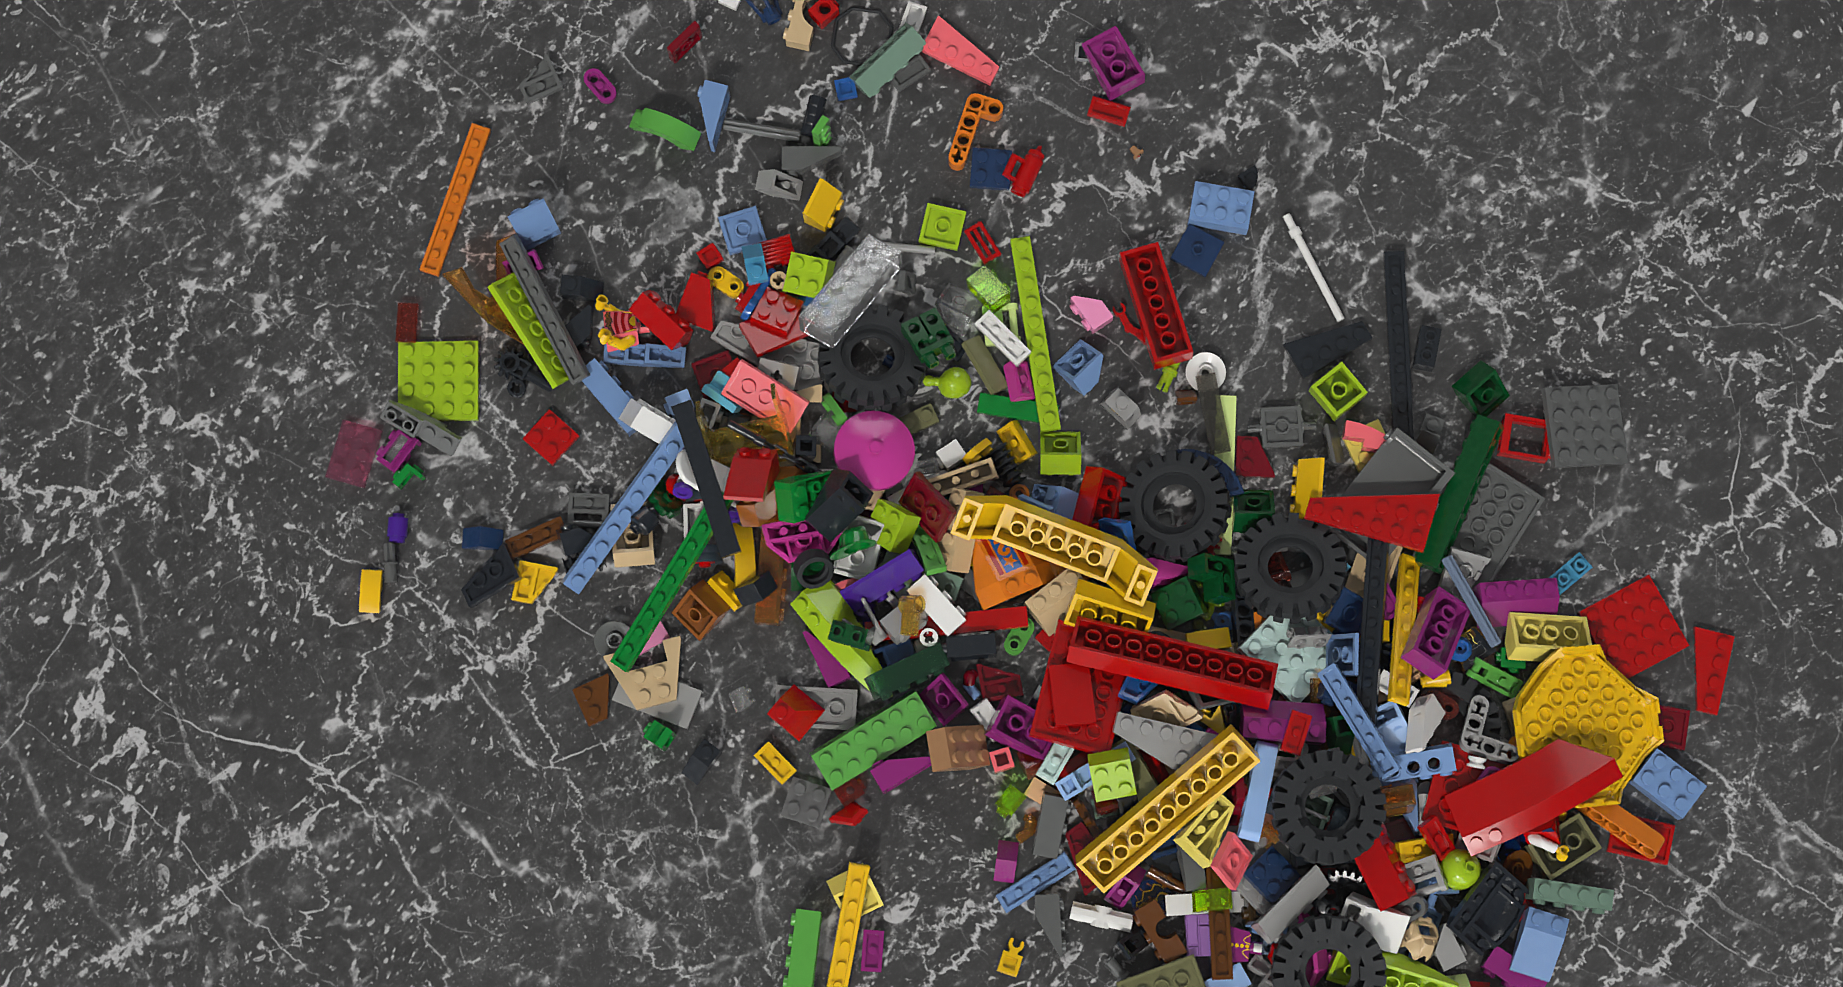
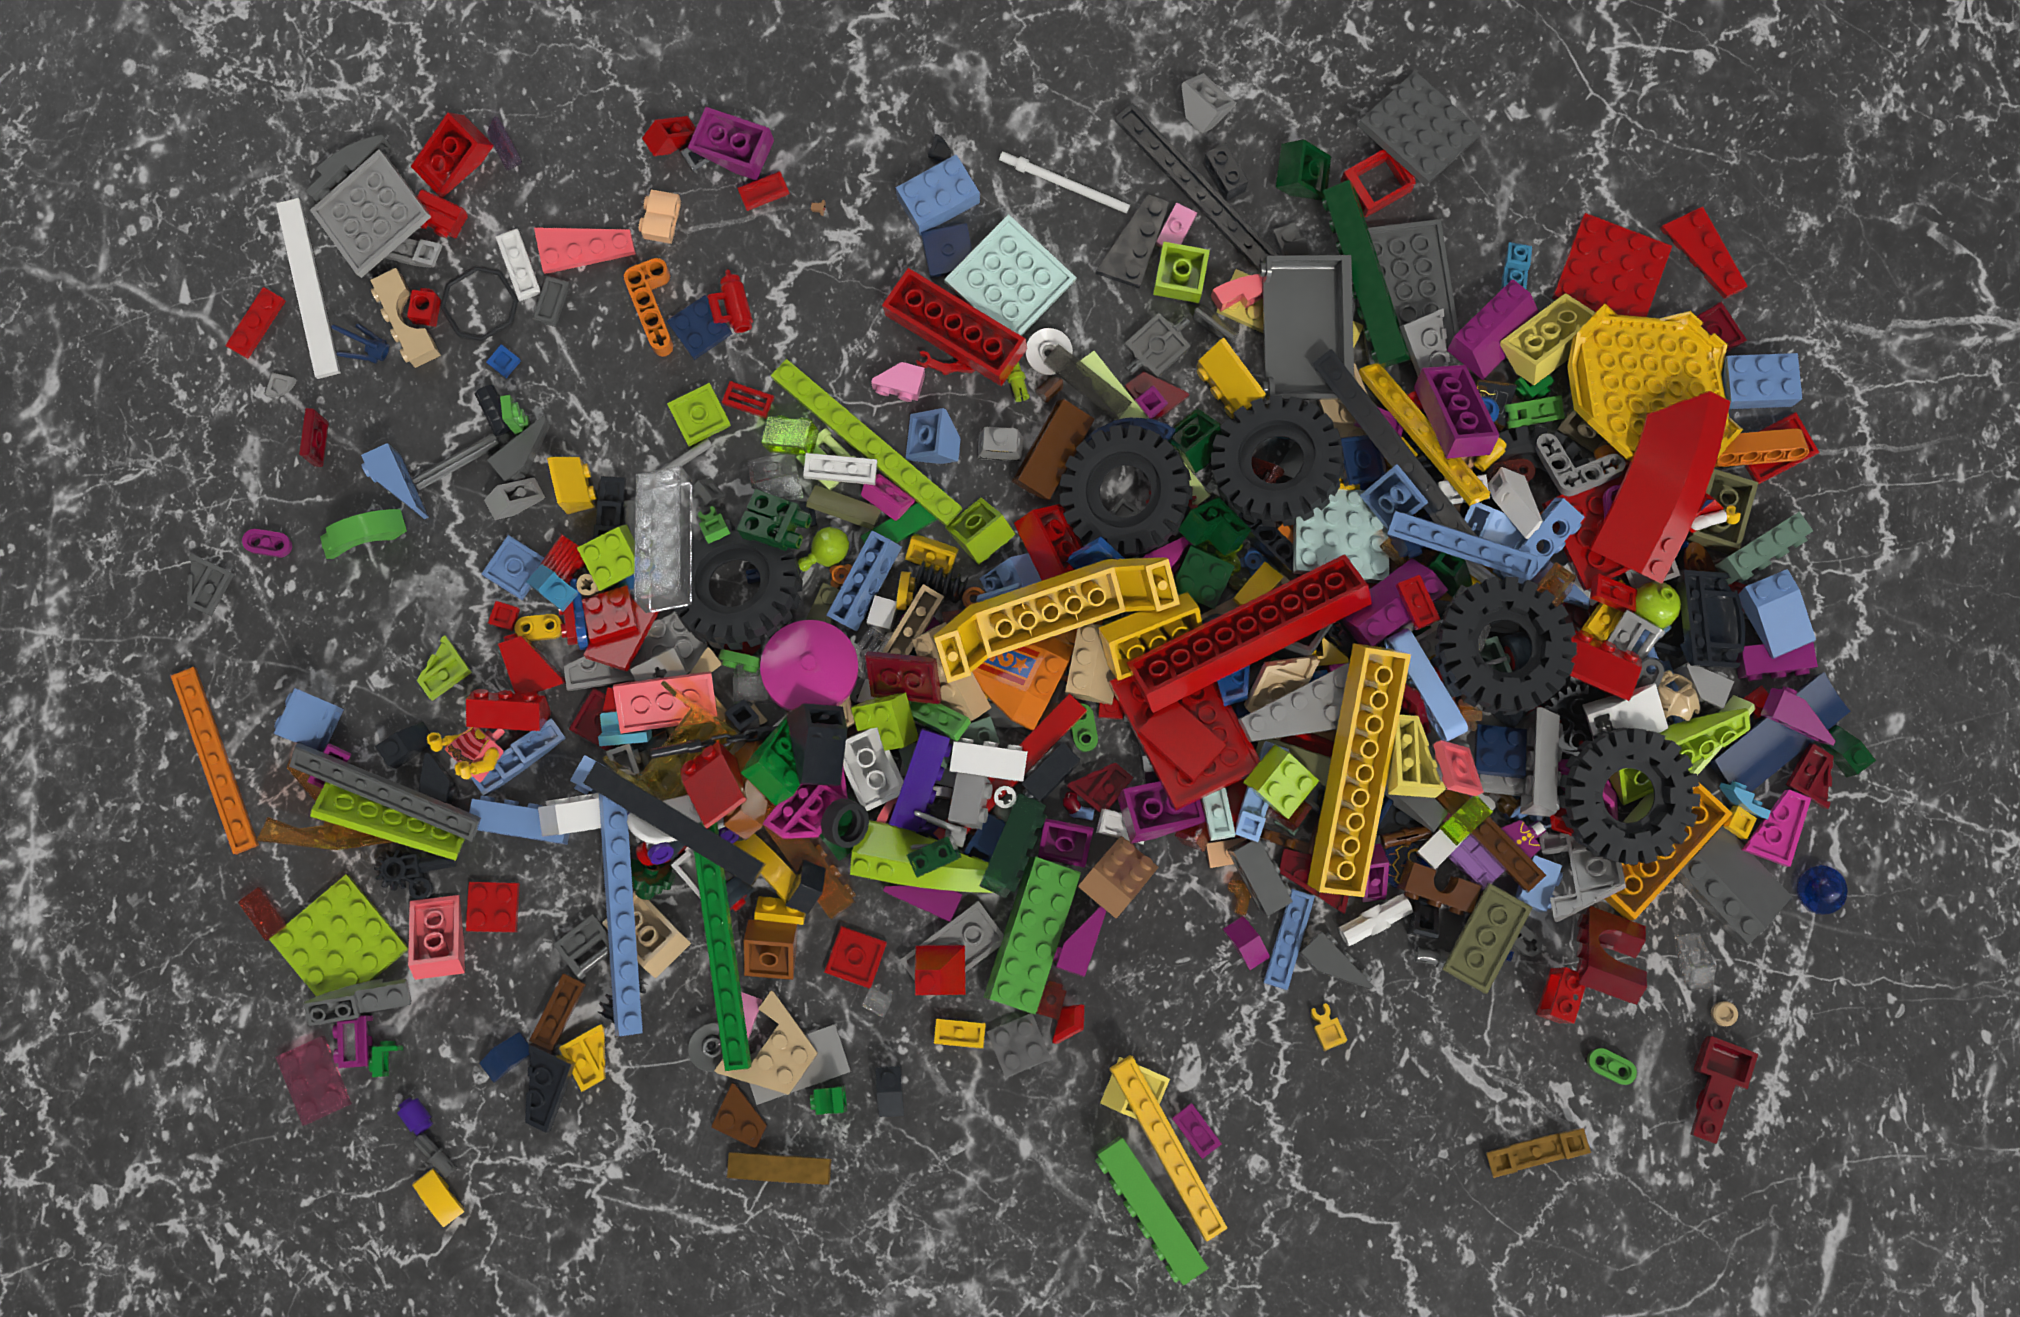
camera: 45 degrees left, 0 degrees up
black slope [556,523,595,556] -> none
black head [629,505,659,535] -> none
green piece [830,525,876,561] -> none
sand green brick [849,23,926,98] -> none
clear yellow piece [898,595,925,636] -> none
coral brick [989,747,1015,774] -> none
clear neon green brick [995,784,1027,819] -> none
light grey hinge [1286,626,1332,649] -> none
red wing [1304,494,1440,553] -> none
sand blue axle [1442,555,1501,648] -> none
white bush [1467,756,1487,769] -> none
none -> coral slope [408,895,465,980]
none -> lime wing [417,635,472,701]
none -> light nougat brick [639,190,681,244]
none -> red slope [642,116,696,156]
none -> bright green plate [698,506,730,544]
none -> pearl gold slope [727,1152,831,1185]
none -> red tile [824,926,887,989]
none -> medium blue brick [827,531,902,631]
none -> orange plate [830,564,852,588]
none -> light aqua plate [944,214,1076,336]
none -> reddish brown brick [1011,399,1095,500]
none -> magenta slope [1135,385,1168,419]
none -> bright pink plate [1155,203,1197,248]
none -> light grey slope [1182,73,1237,133]

